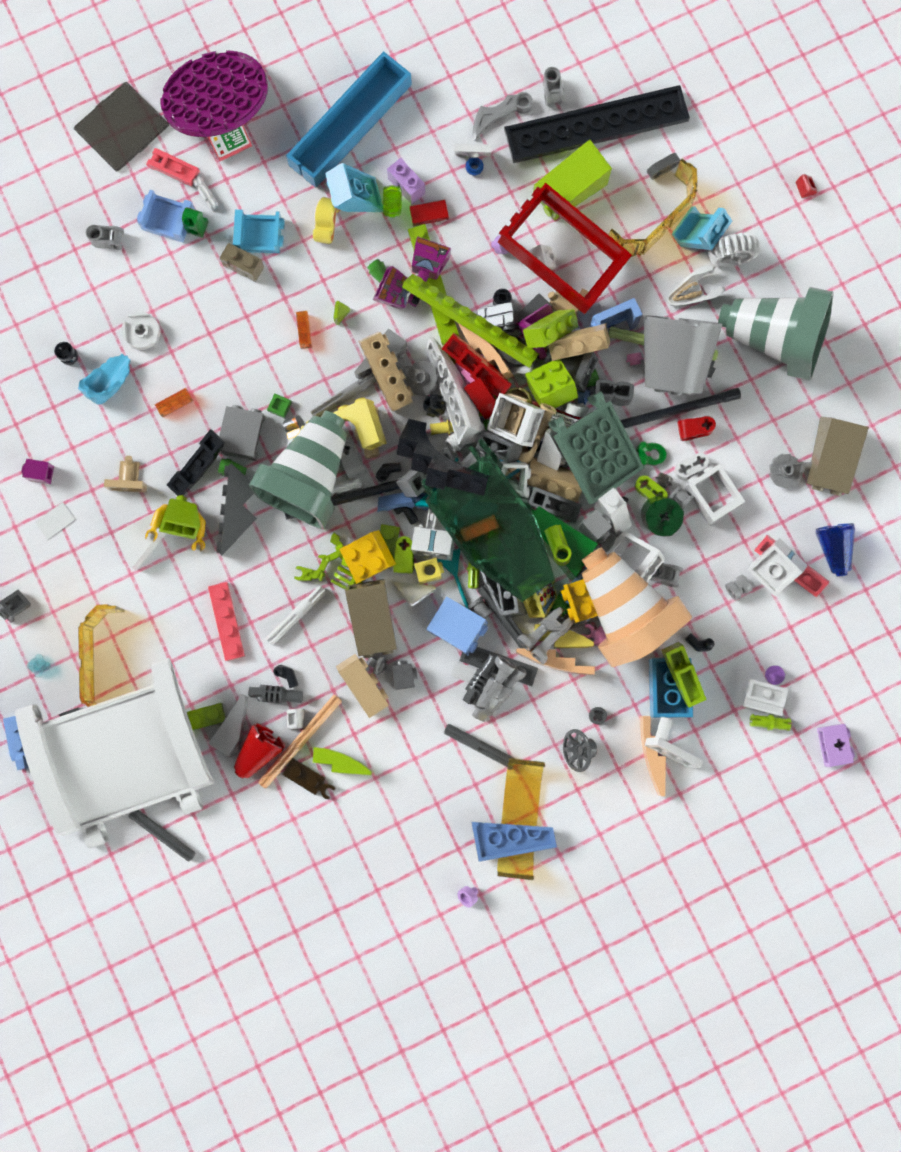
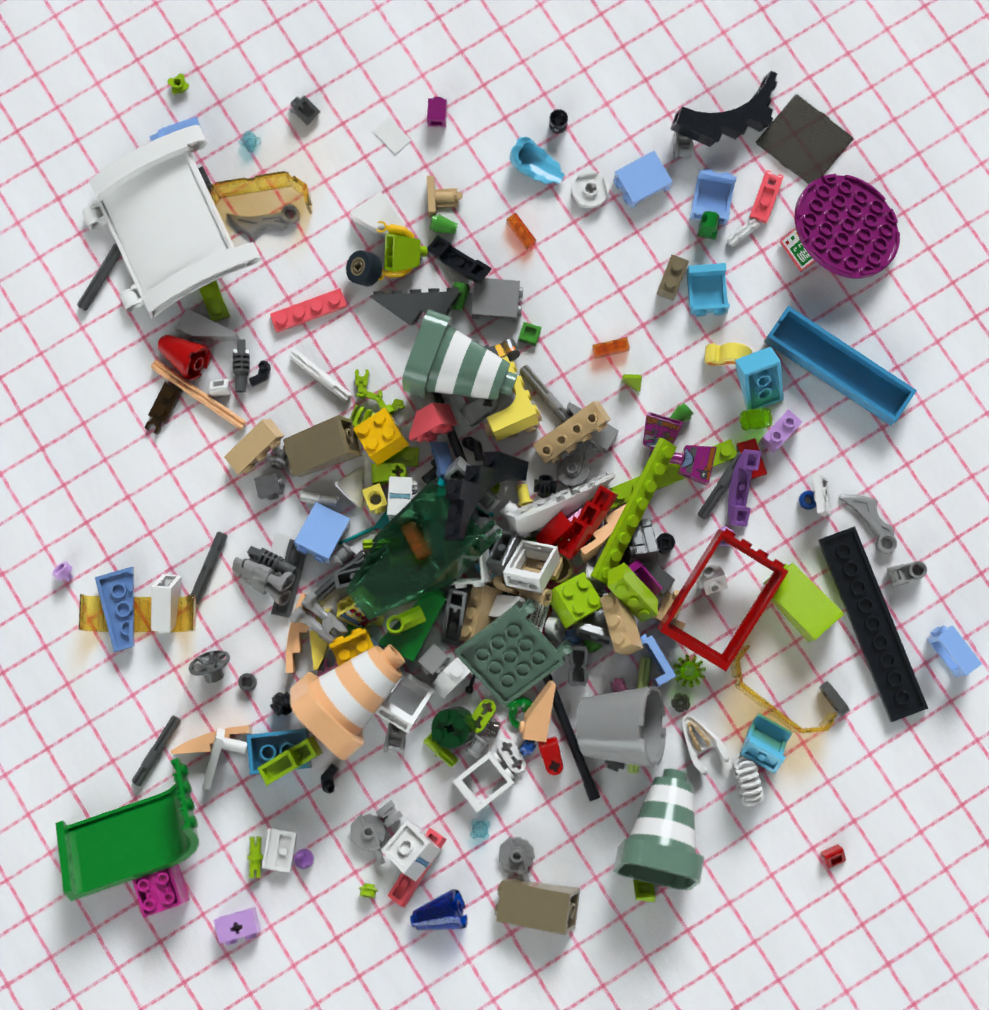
camera: 85 degrees right, 0 degrees up
lime slope [312,747,372,775] -> none
none -> green panel [55,758,199,901]
none -> dark grey axle [132,715,181,786]
none -> dark pink brick [132,864,190,918]
none -> white slope [151,574,182,634]
none -> light grey piece [226,204,300,238]
none -> black gear [270,692,292,716]
none -> white axle [300,490,339,509]
none -> black wheel [346,250,382,287]
none -> light grey piece [350,814,387,866]
none -> lime plate [359,883,378,898]
none -> coral slope [409,403,458,443]
none -> lime axle [423,733,458,767]
none -> bright green cone [429,214,458,234]
none -> clear light blue plate [470,819,491,840]
none -> light nougat slope [518,680,556,742]
none -> blue plate [519,740,536,756]
none -> light blue panel [613,151,673,208]
none -> lime slope [633,880,655,902]
none -> black arch [670,71,777,147]
none -> clear smoke plate [671,693,690,712]
none -> clear neon green gear [673,654,706,688]
none -> dark grey axle [698,452,741,519]
none -> medium lavender slope [728,449,762,527]
none -> light blue window [927,625,982,677]

